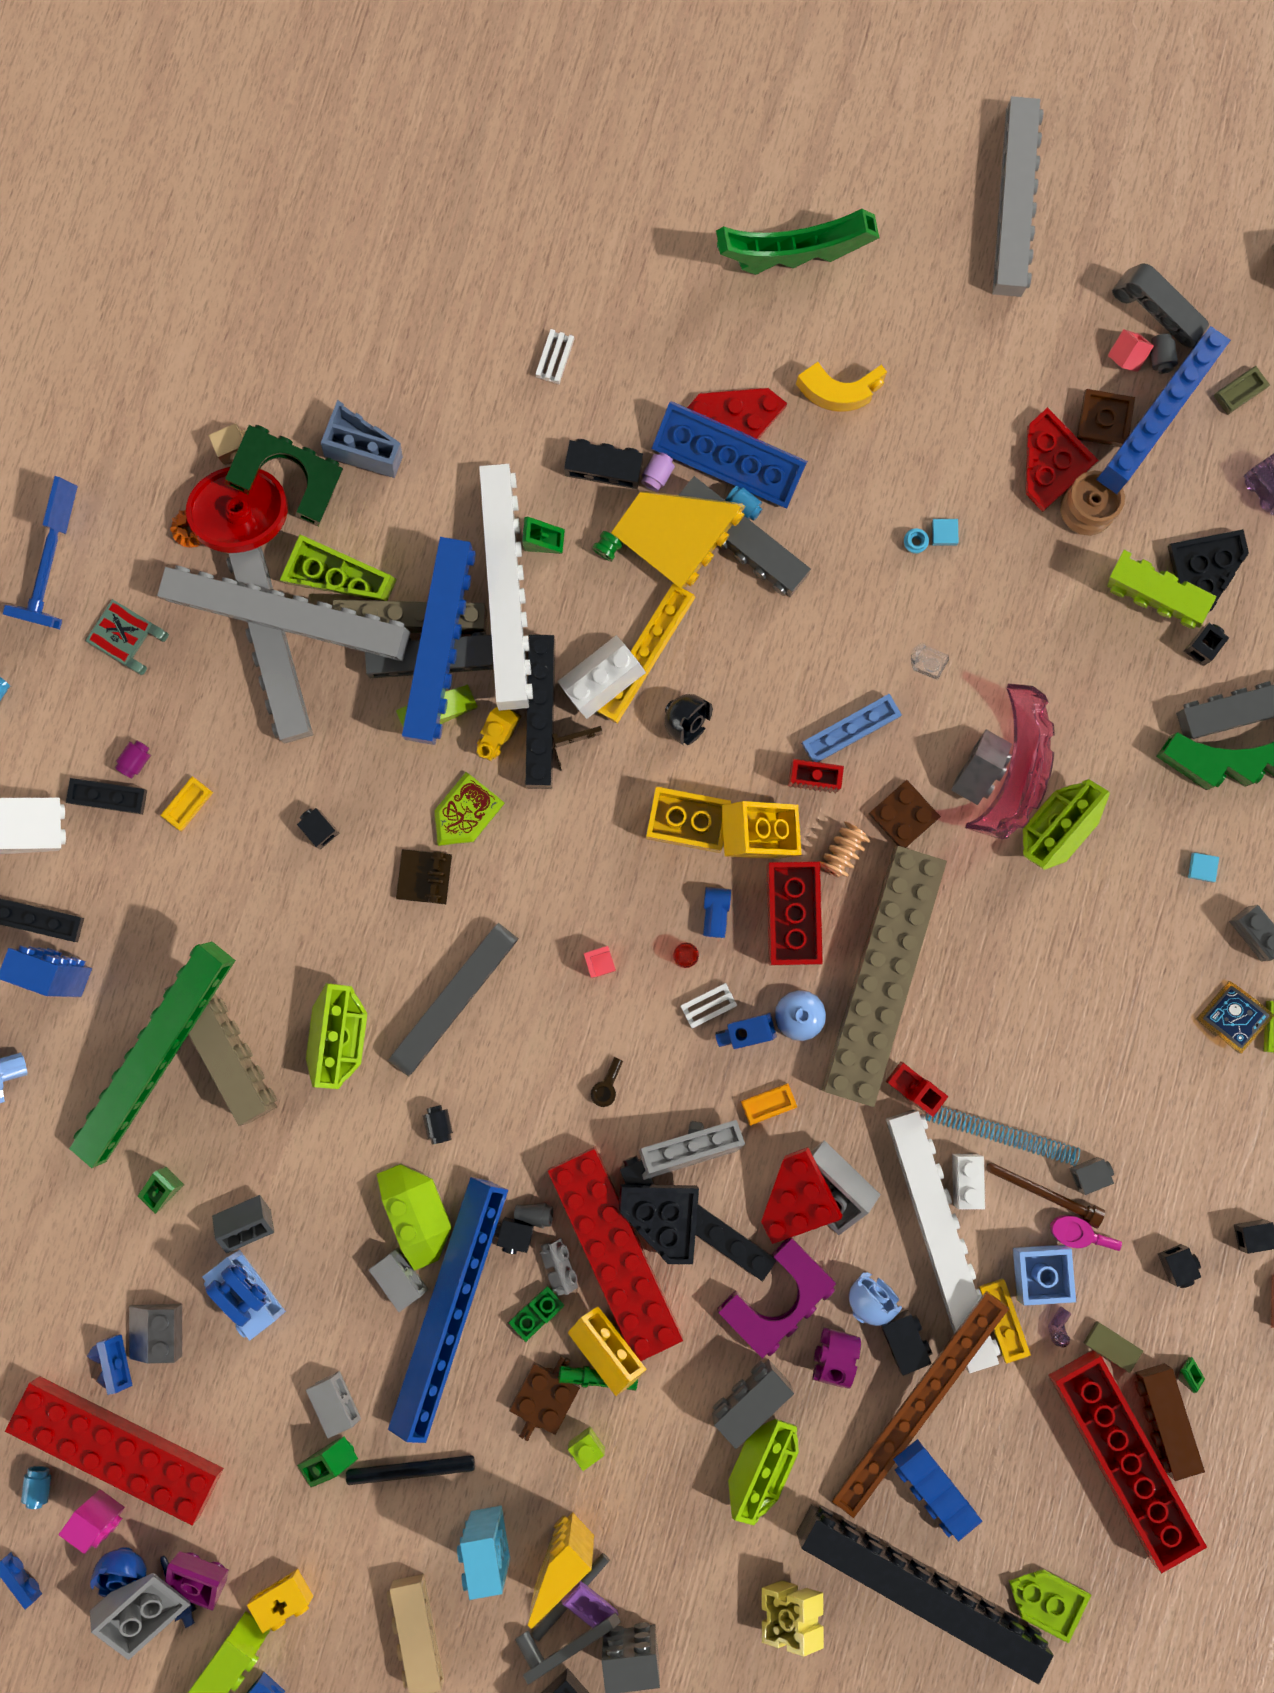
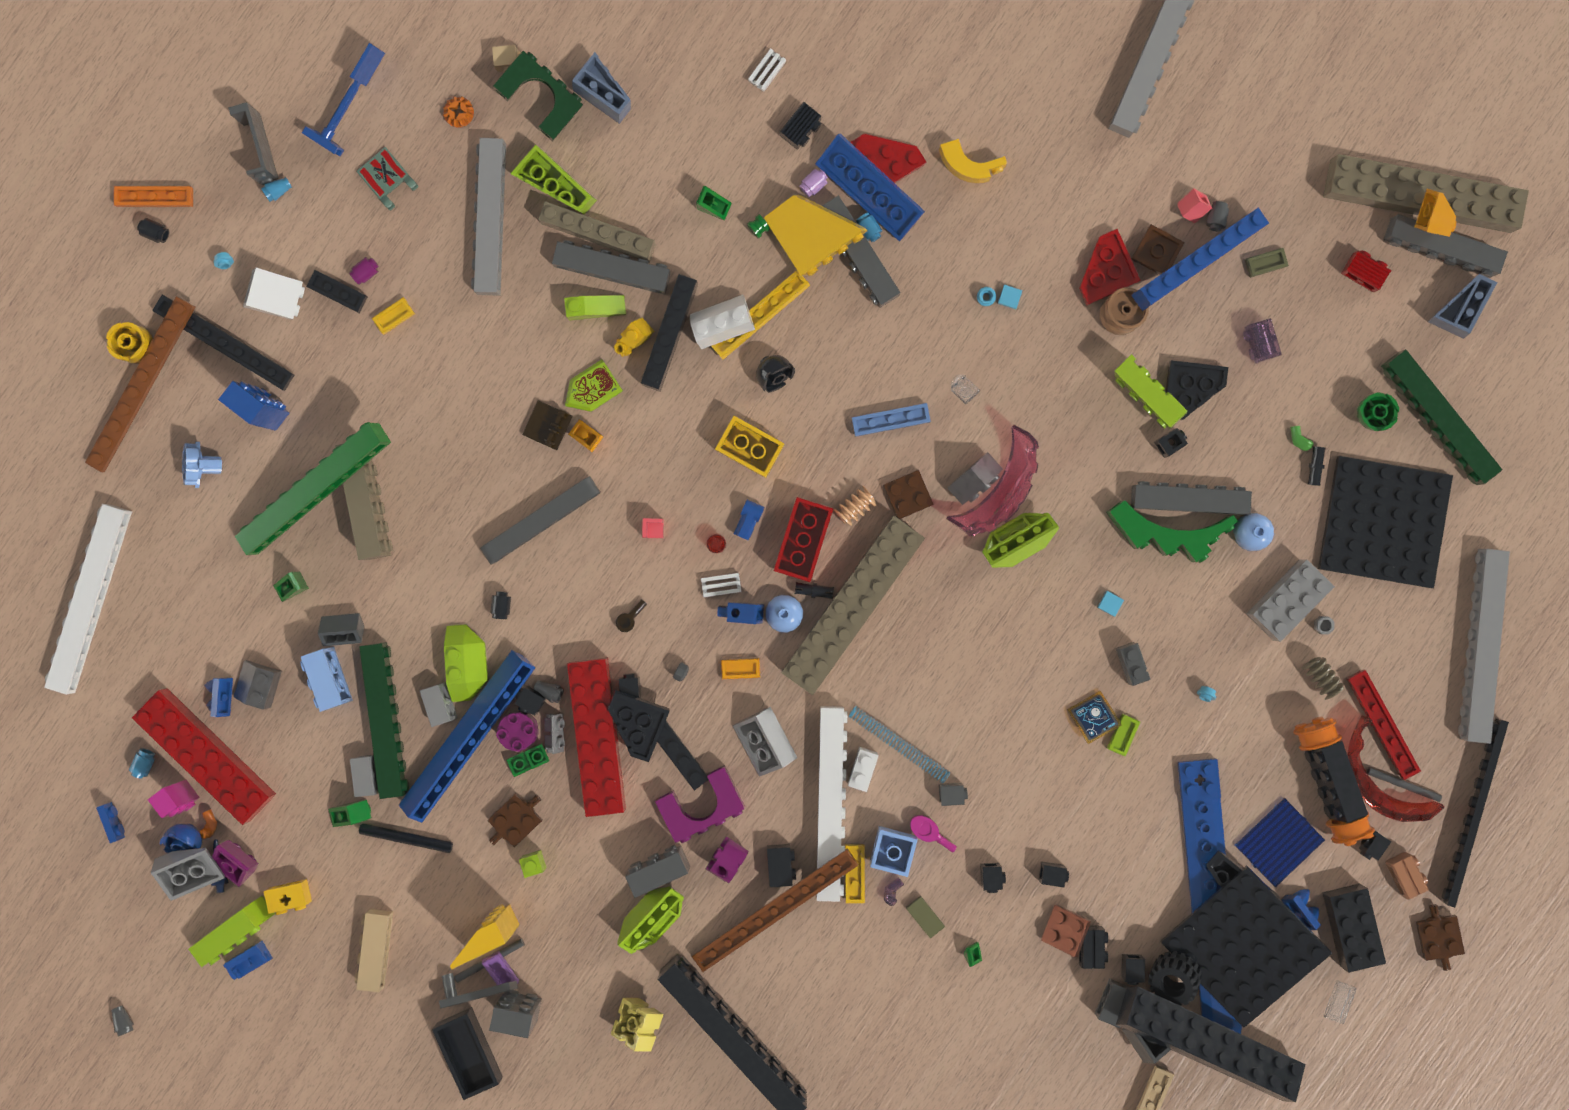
camera: 25 degrees right, 5 degrees up
light grey brick [157,565,411,662] -> none
red dish [186,466,288,553] -> none
blue brick [205,1265,267,1327] -> none
black brick [297,808,340,849] -> none
lime wedge [306,983,367,1089] -> none
blue brick [402,537,476,745] -> none
medium azure brick [457,1505,510,1600] -> none
white brick [479,464,533,710] -> none
dark brown piece [552,726,602,771] -> none
green pin [558,1365,638,1391] -> none
black brick [564,439,643,490] -> none
yellow brick [568,1306,647,1396] -> none
light grey panel [639,1120,745,1180] -> none
green arch [716,209,880,275] -> none
yellow brick [722,801,801,859] -> none
red plate [761,1147,843,1244] -> none
red brick [788,759,844,794] -> none
light blue cylinder [849,1272,902,1326] -> none
red brick [885,1061,949,1117] -> none
blue brick [893,1439,983,1542] -> none
reddish brown piece [986,1163,1105,1229] -> none
lime tile [1009,1569,1091,1643] -> none
red brick [1048,1350,1208,1574] -> none
dark grey beam [1112,263,1209,348] -> none
reddish brown brick [1135,1363,1205,1481] -> none
none -> orange arm [199,809,218,839]
none -> dark green brick [359,642,409,799]
none -> magenta brick [496,711,539,752]
none -> light orange slope [568,419,604,452]
none -> black brick [779,102,822,150]
none -> black pin [794,582,834,599]

